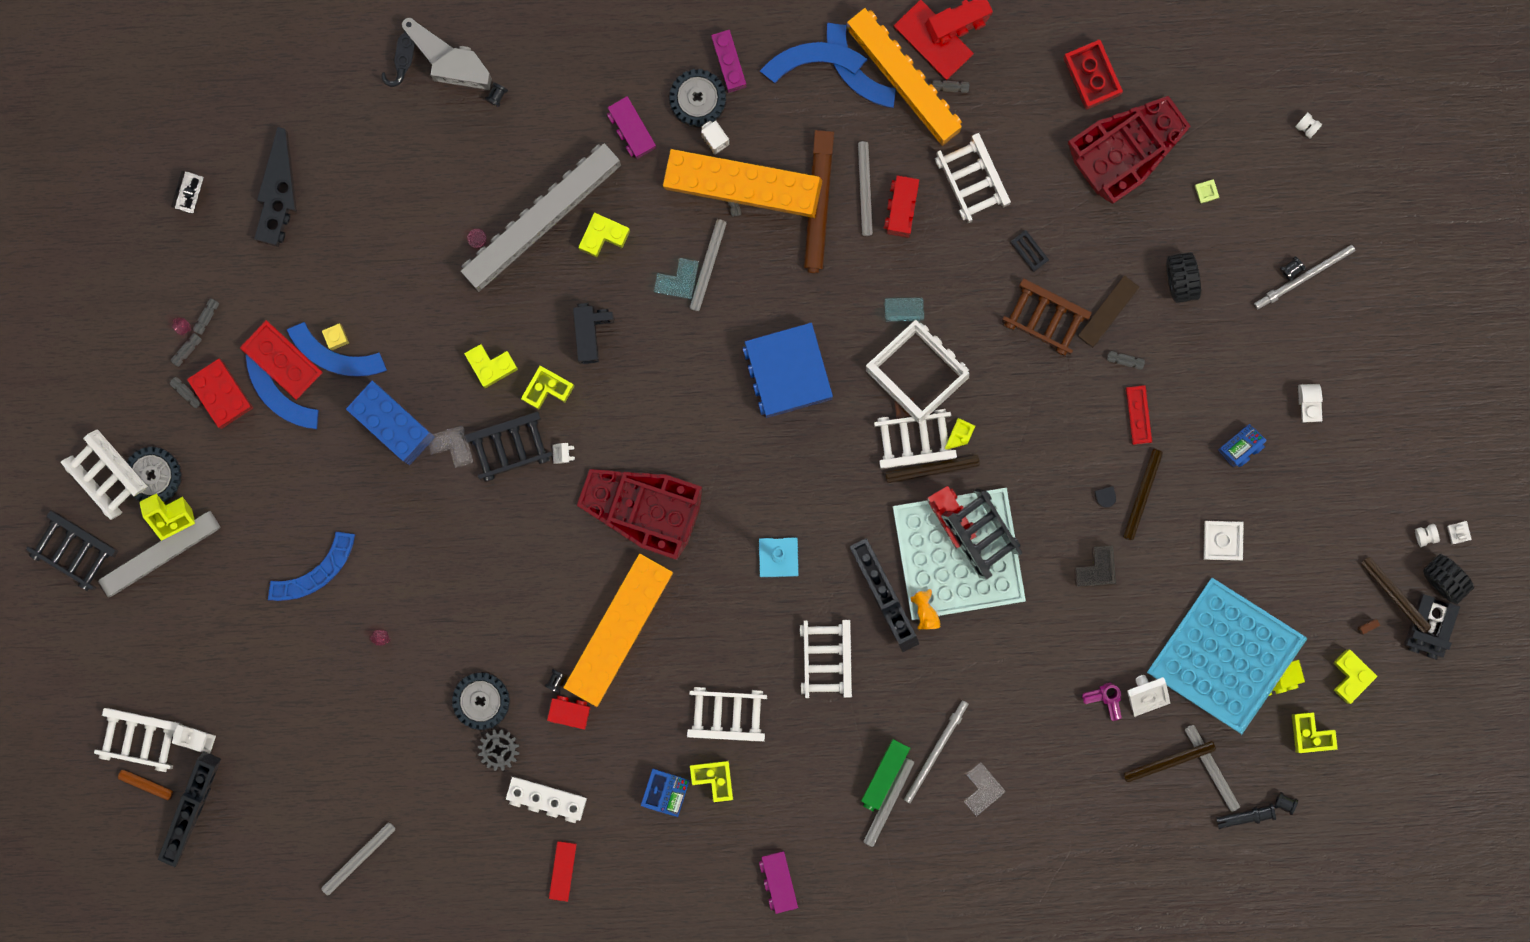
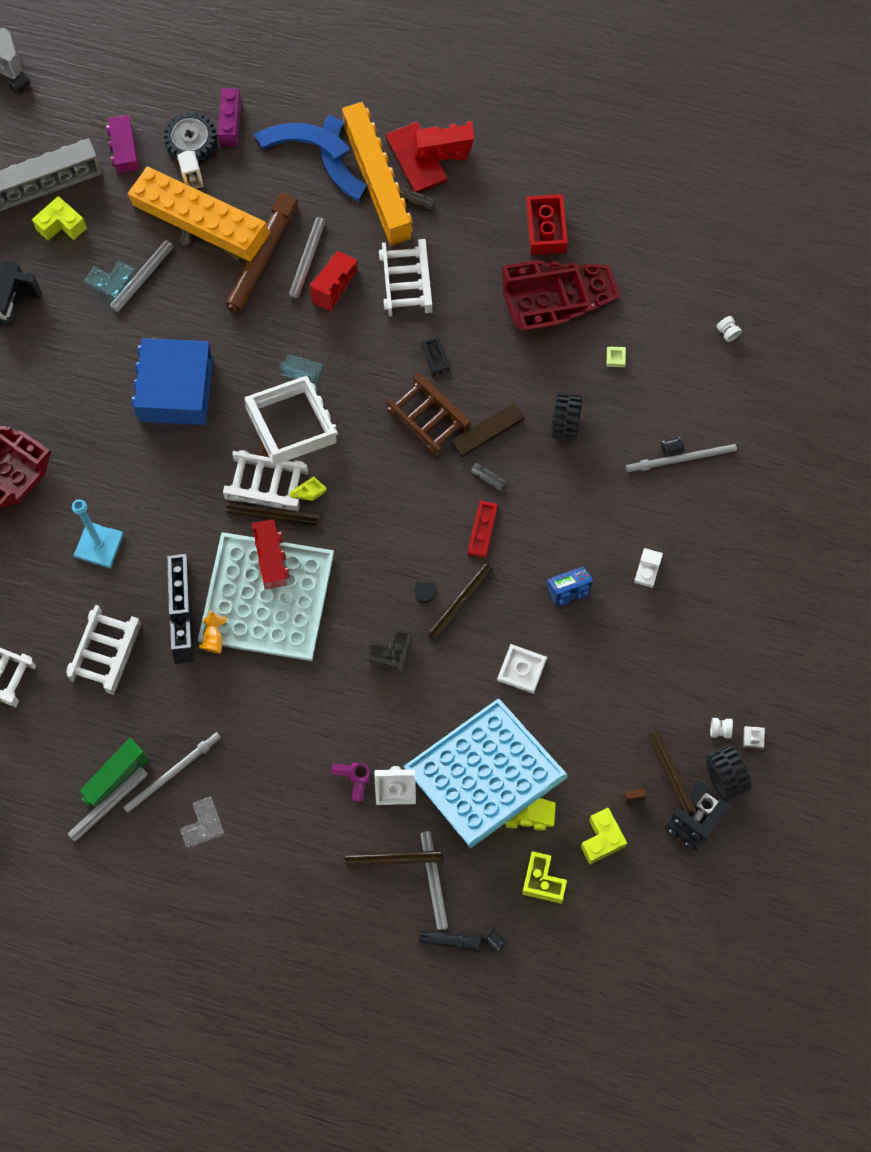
camera: 20 degrees right, 15 degrees down
black fence [941,488,1022,580] -> none

